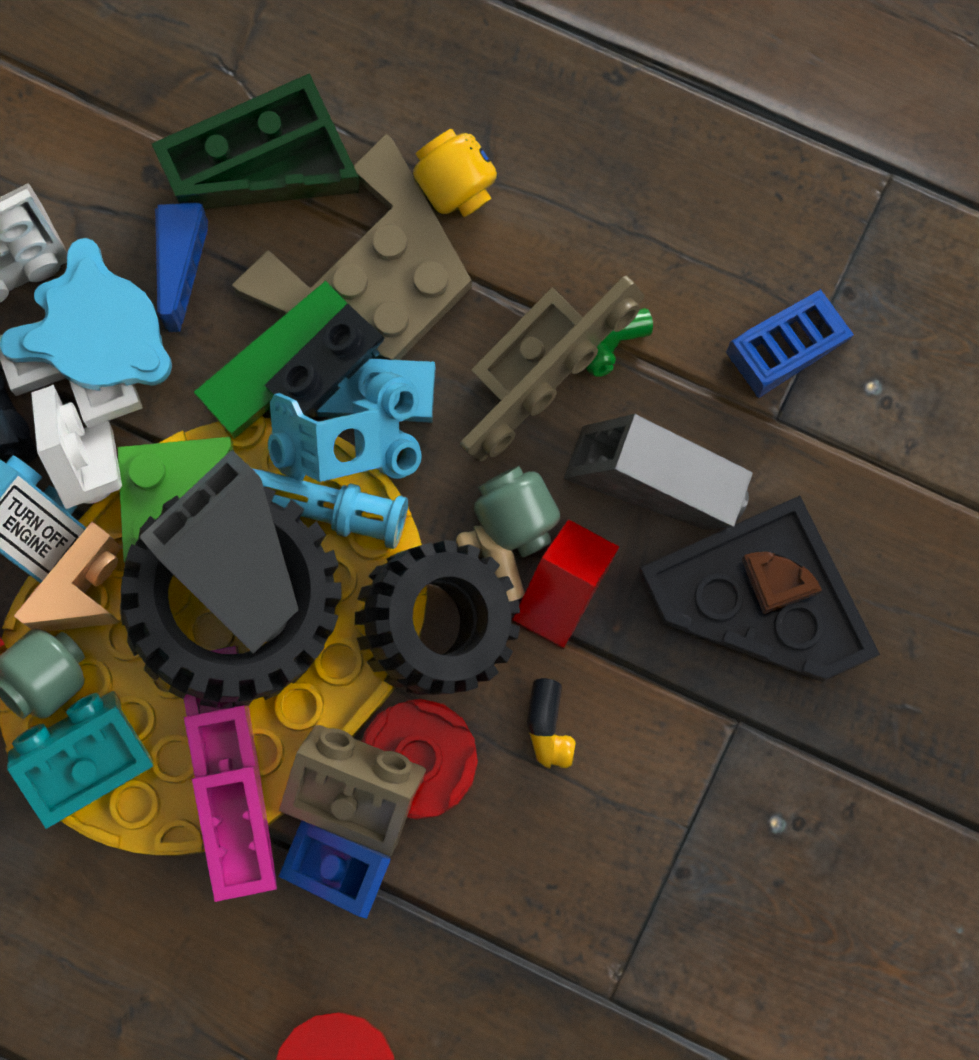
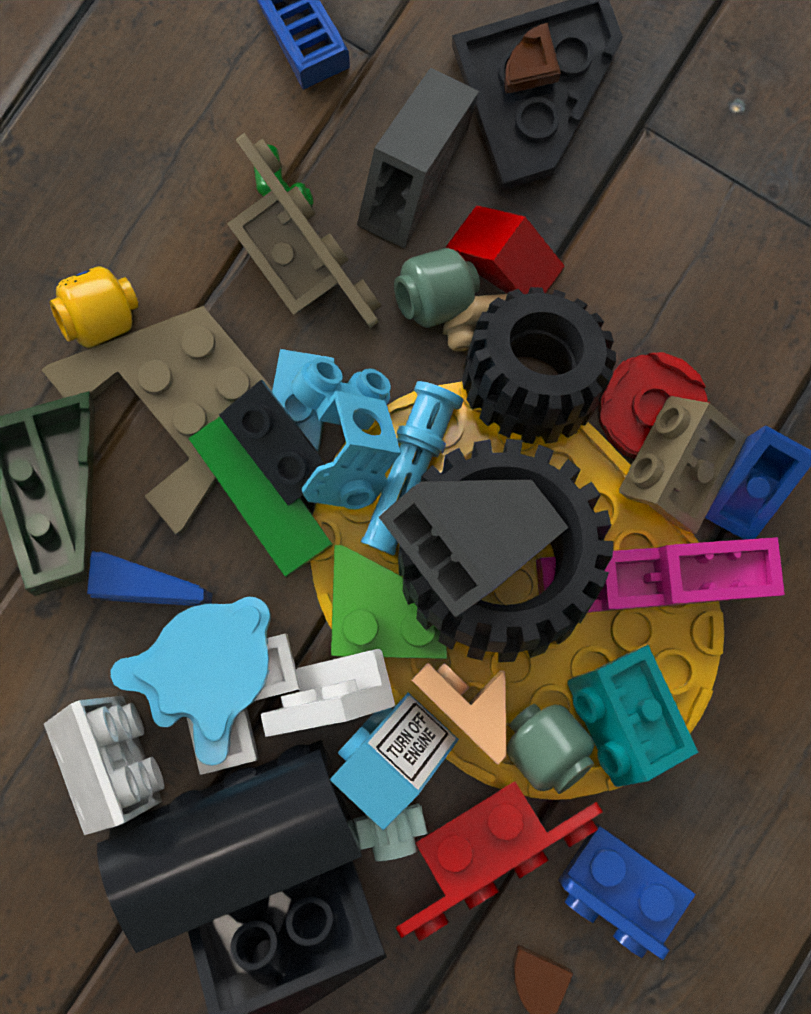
camera: 85 degrees left, 5 degrees up
arm [527,678,575,769] -> none

